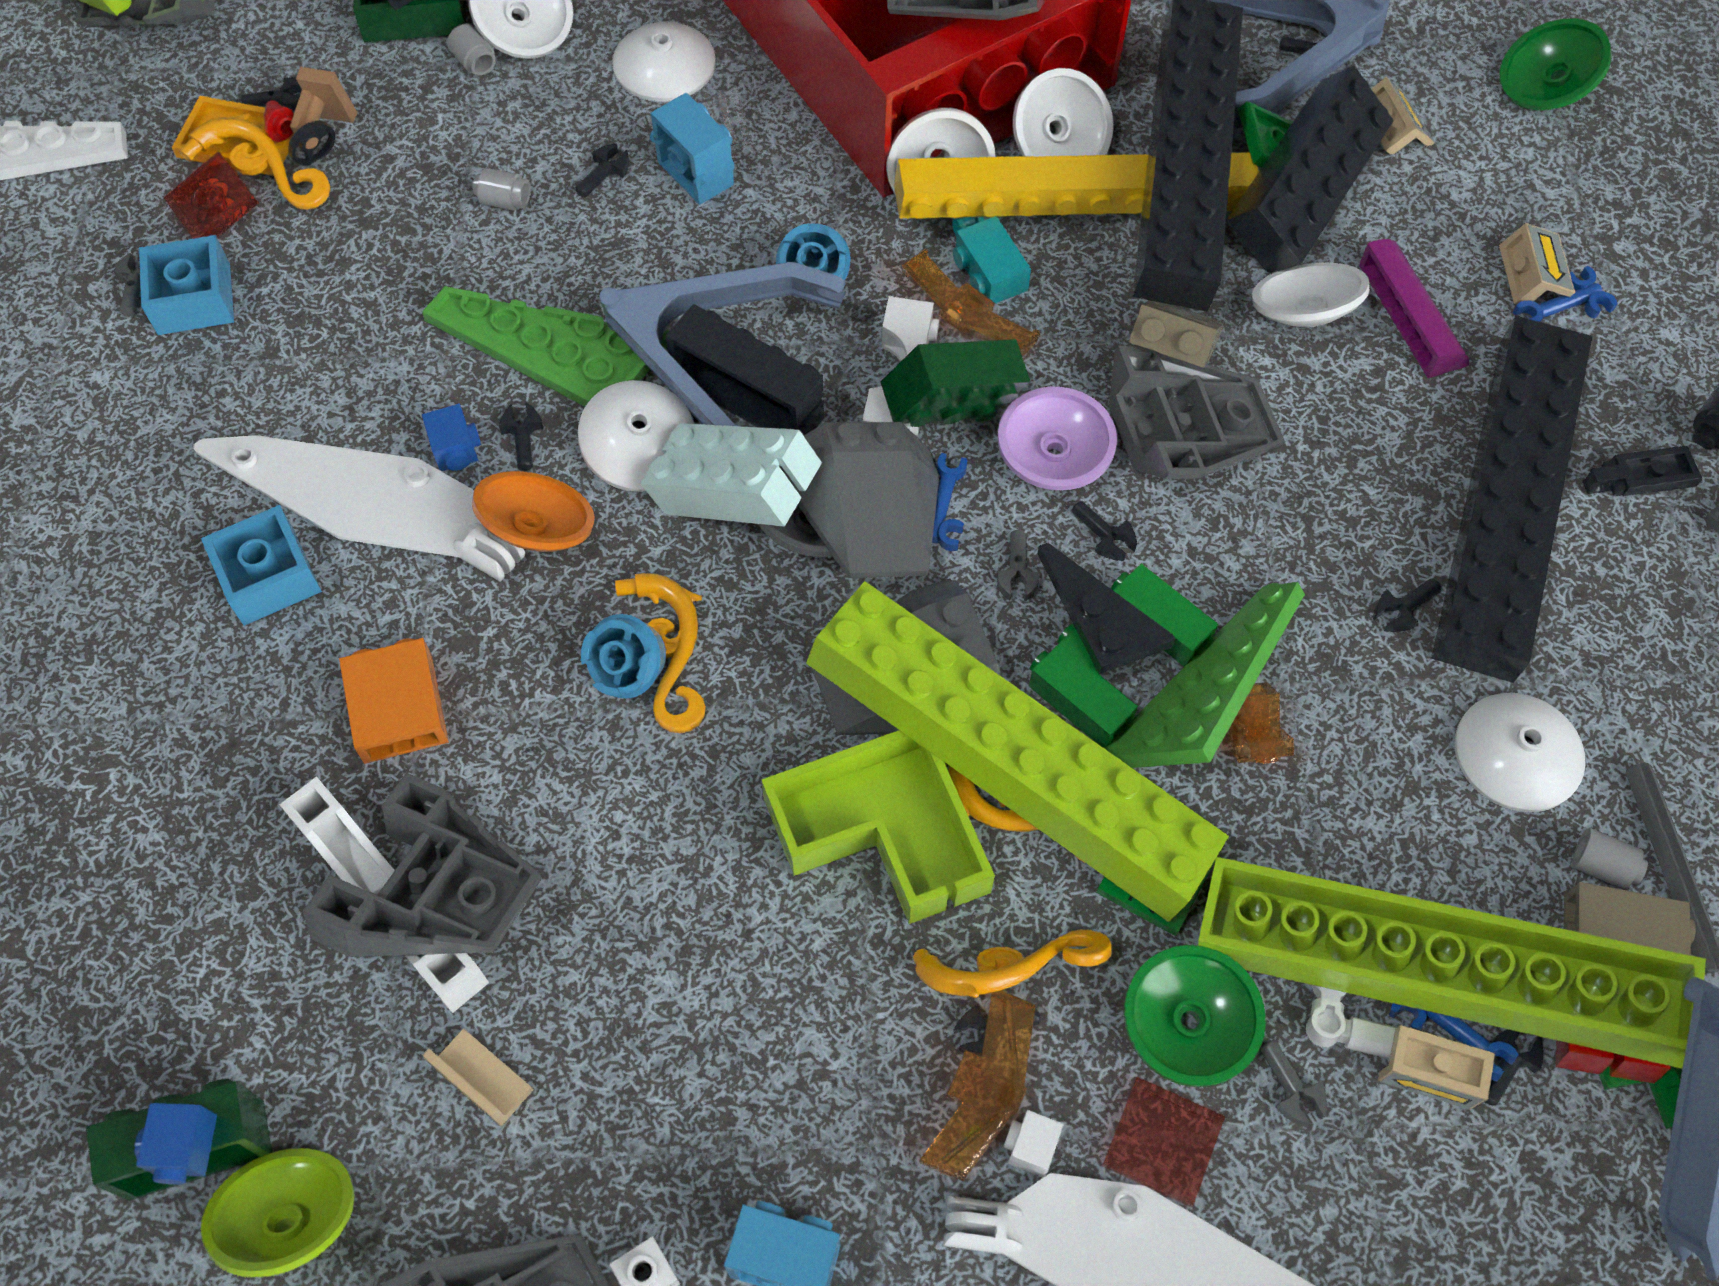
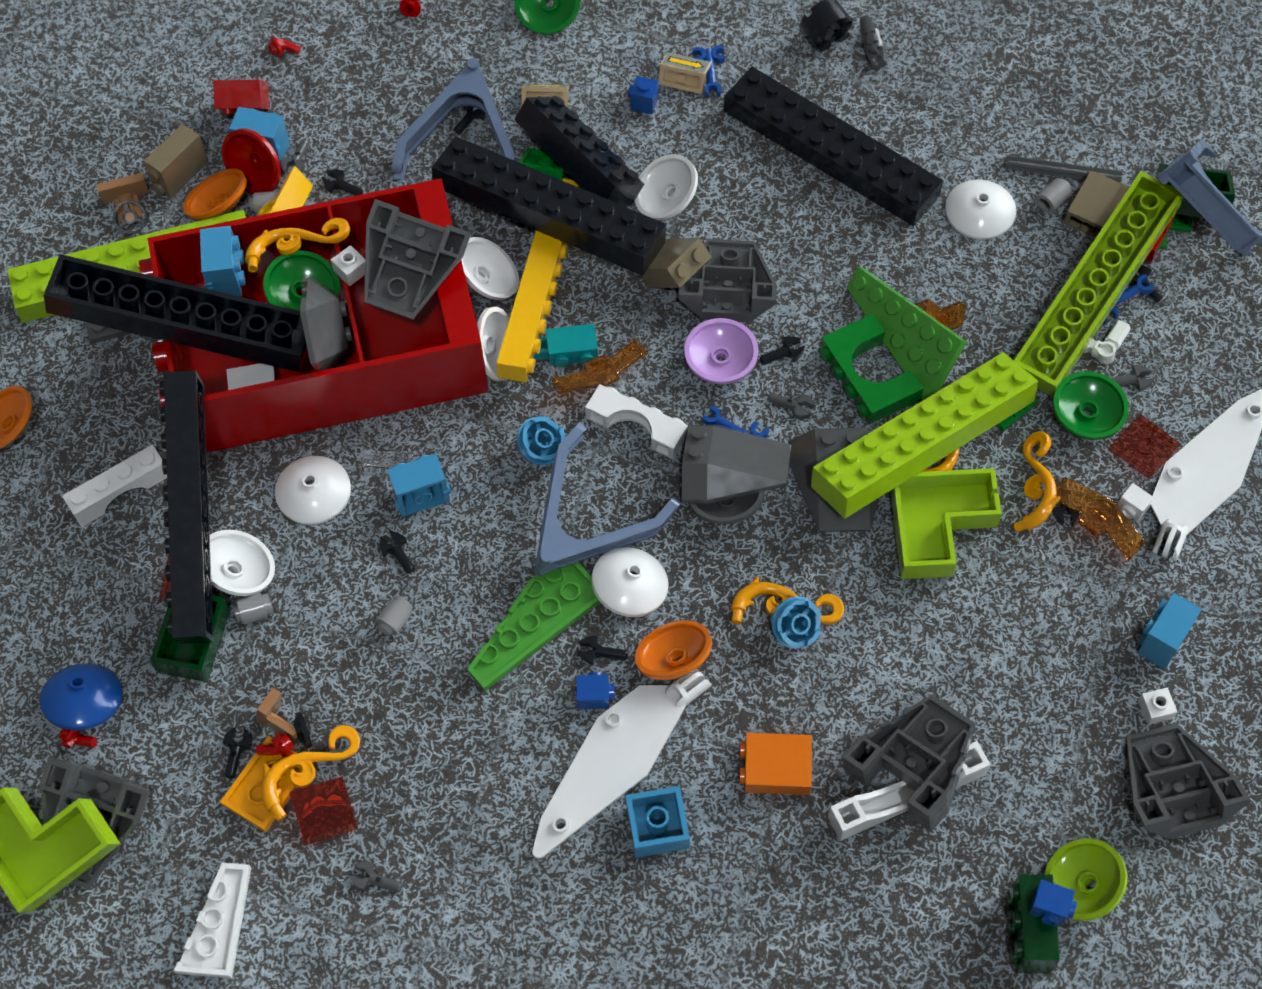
camera: 70 degrees left, 0 degrees up
dark azure brick [139,235,234,335] -> none
tan panel [422,1028,533,1126] -> none
light aqua piece [640,423,822,526] -> none
black piece [666,303,824,436] -> none
dark green piece [880,339,1031,427] -> none
black wing [1037,543,1175,674] -> none
magenta brick [1359,239,1469,378] -> none
black bar [1373,578,1441,632] -> none
tan panel [1378,1025,1495,1109] -> none
black hinge [1582,446,1703,496] -> none
none -> blue brick [627,76,659,115]

